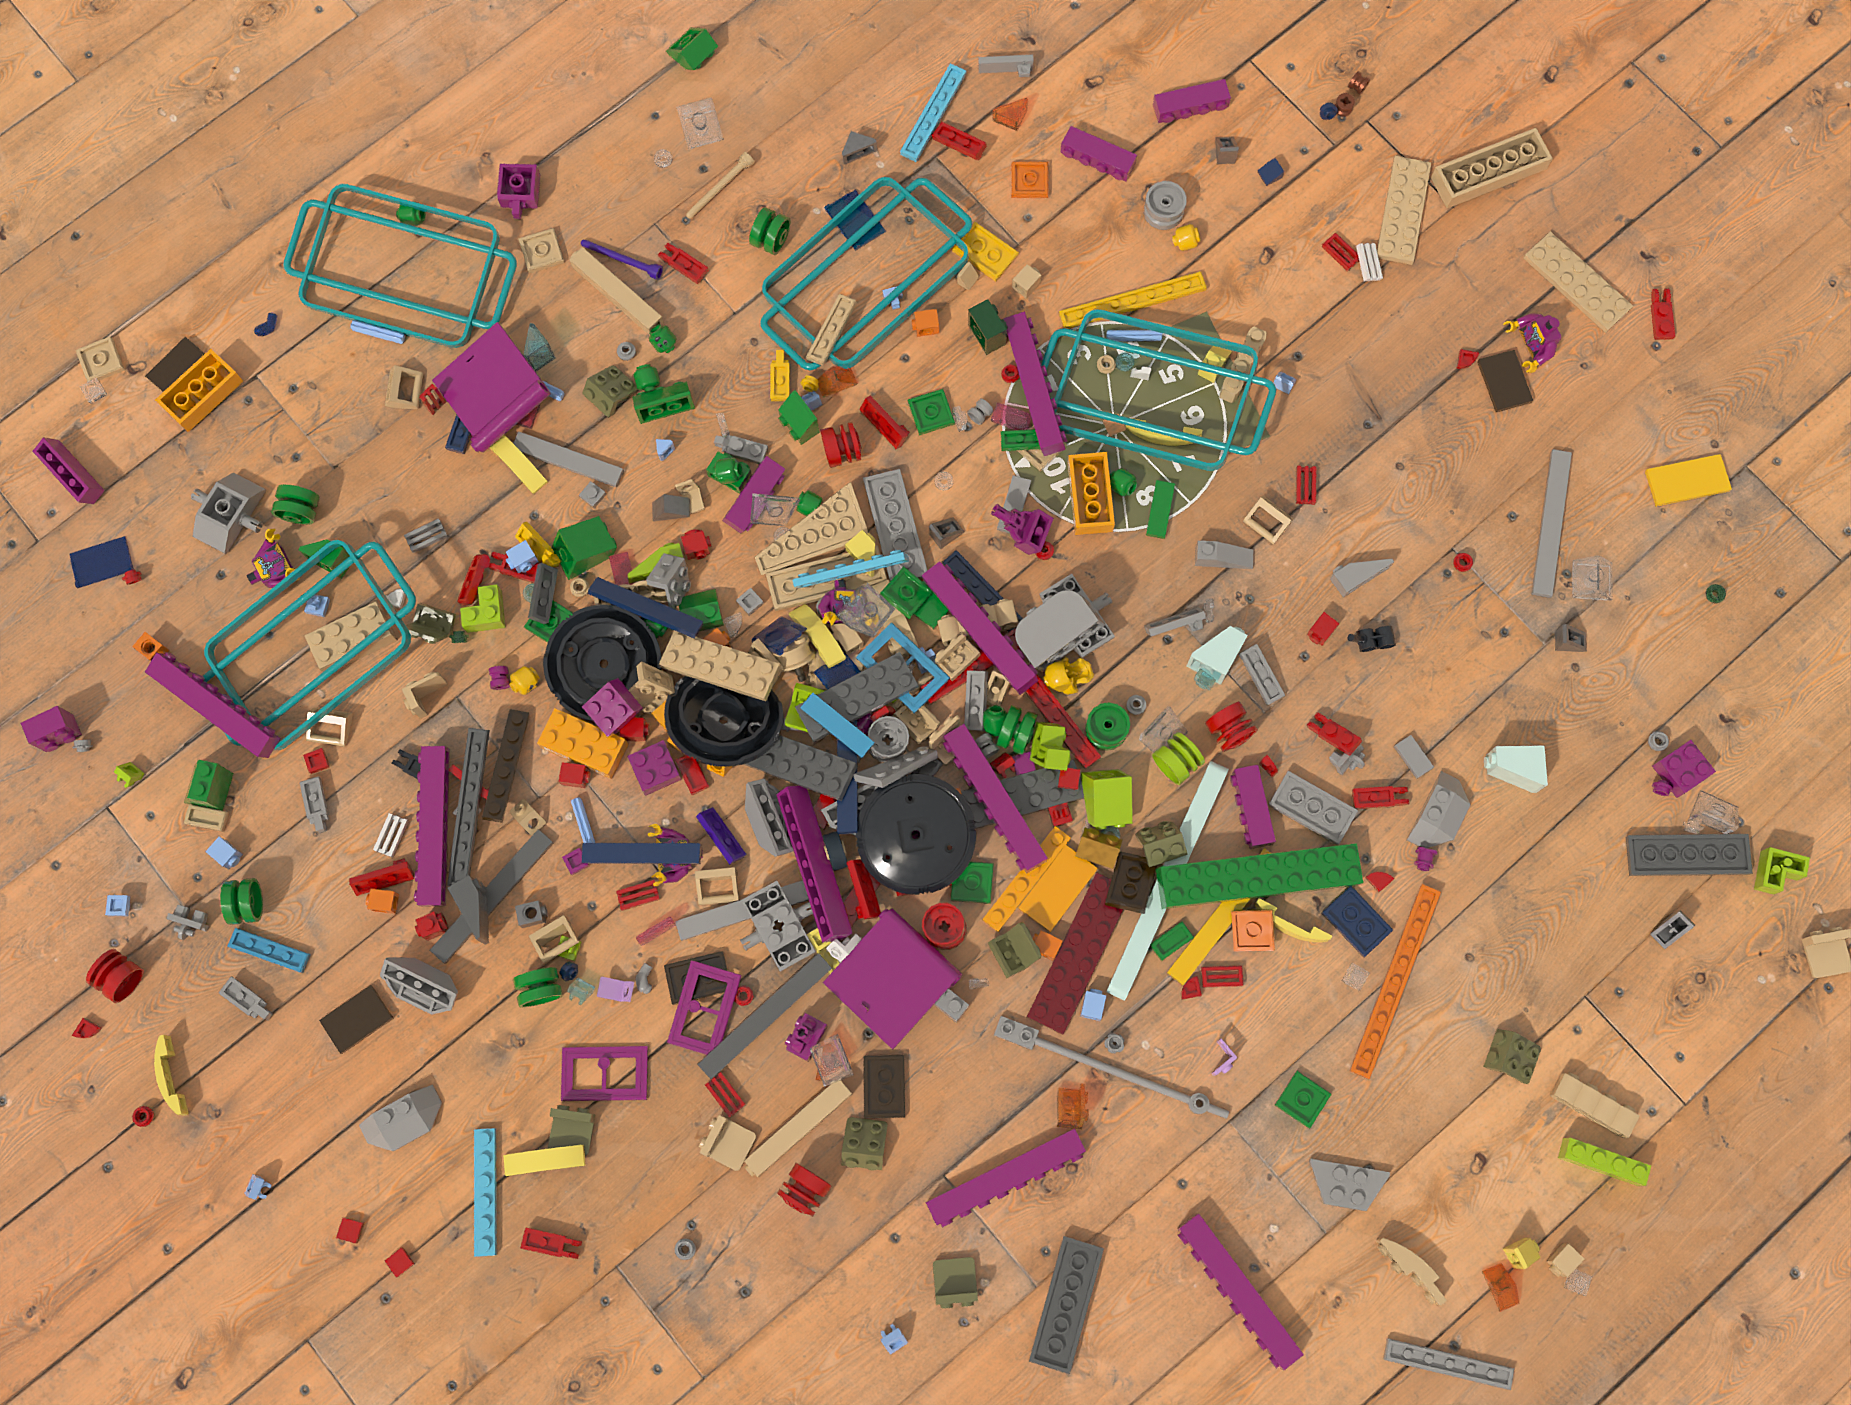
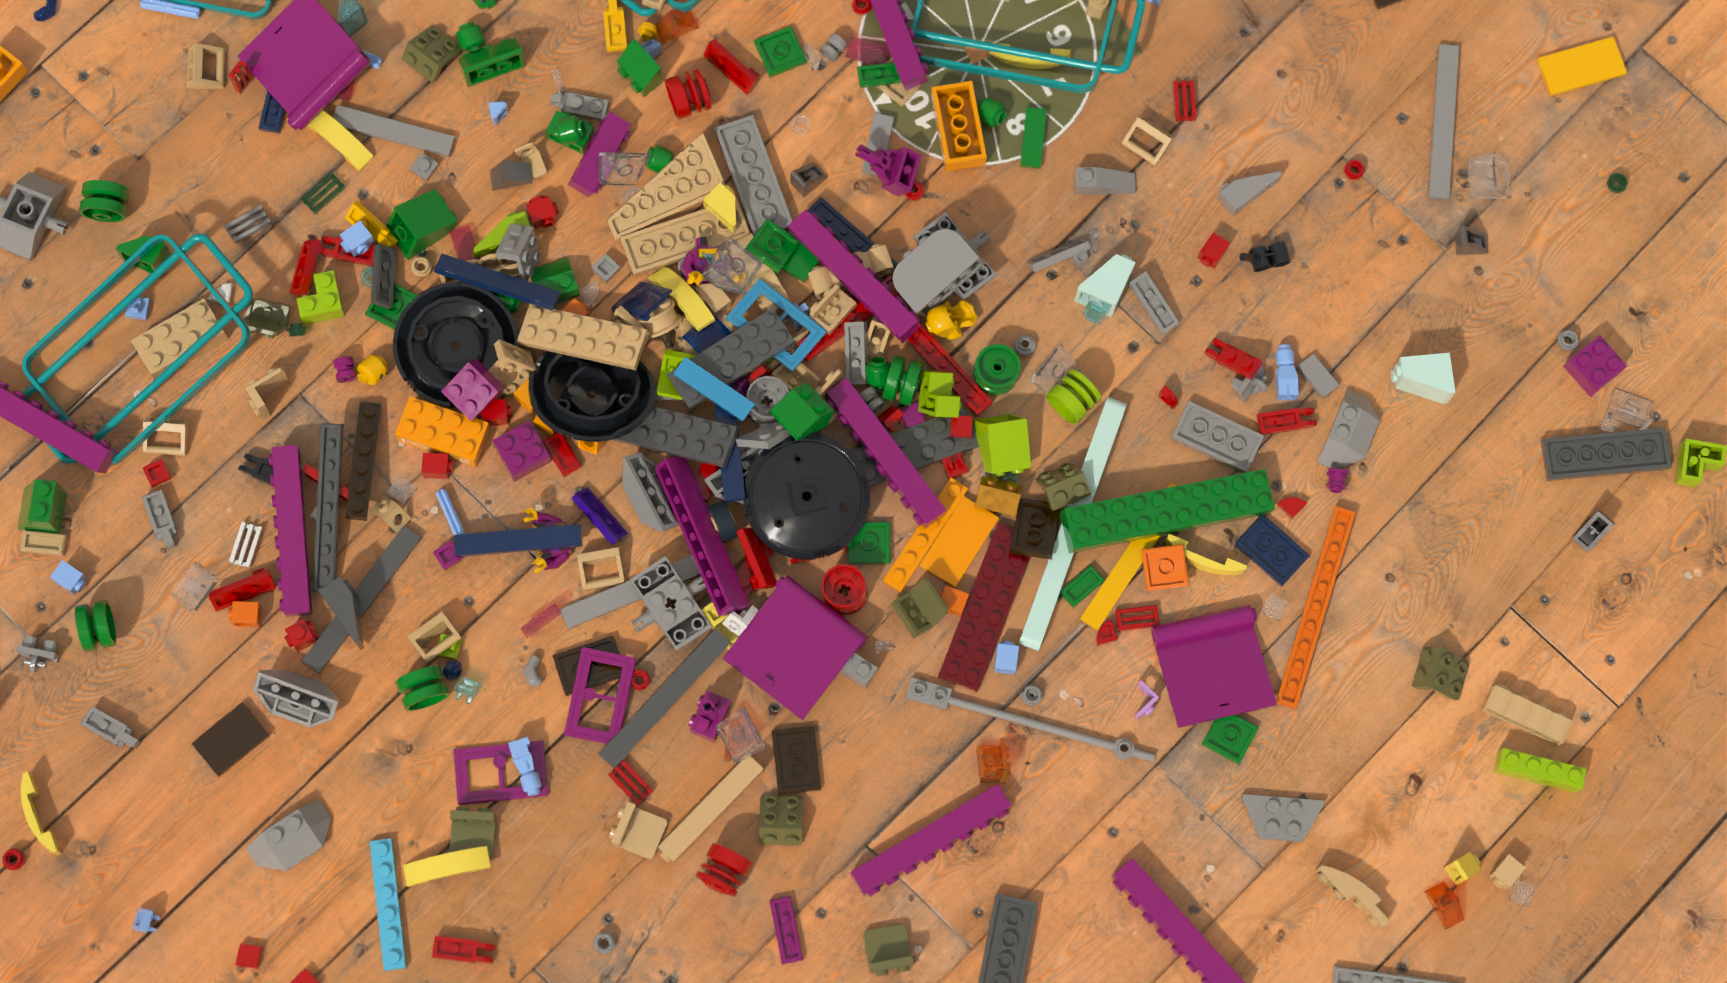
camera: 15 degrees left, 0 degrees up
dark azure tile [227,928,311,973] -> none
torso [246,529,300,588] -> none
flat silver brick [515,900,548,928] -> none
lavender bracket [597,977,634,1002] -> none
red tile [616,880,660,911] -> none
light grey plate [617,342,636,361] -> none
medium azure plate [792,550,910,588] -> none
red wheel [1205,701,1258,752] -> none
magenta brick [1230,765,1276,849] -> none
magenta plate [1652,780,1673,796] -> none
none -> clear slope [170,561,220,614]
none -> clear green tile [301,172,346,215]
none -> clear plate [387,476,417,506]
none -> light blue piece [508,737,542,797]
none -> magenta tile [769,896,803,965]
none -> green slope [770,382,834,441]
none -> magenta door [1151,605,1277,728]
none -> light blue piece [1275,344,1299,401]

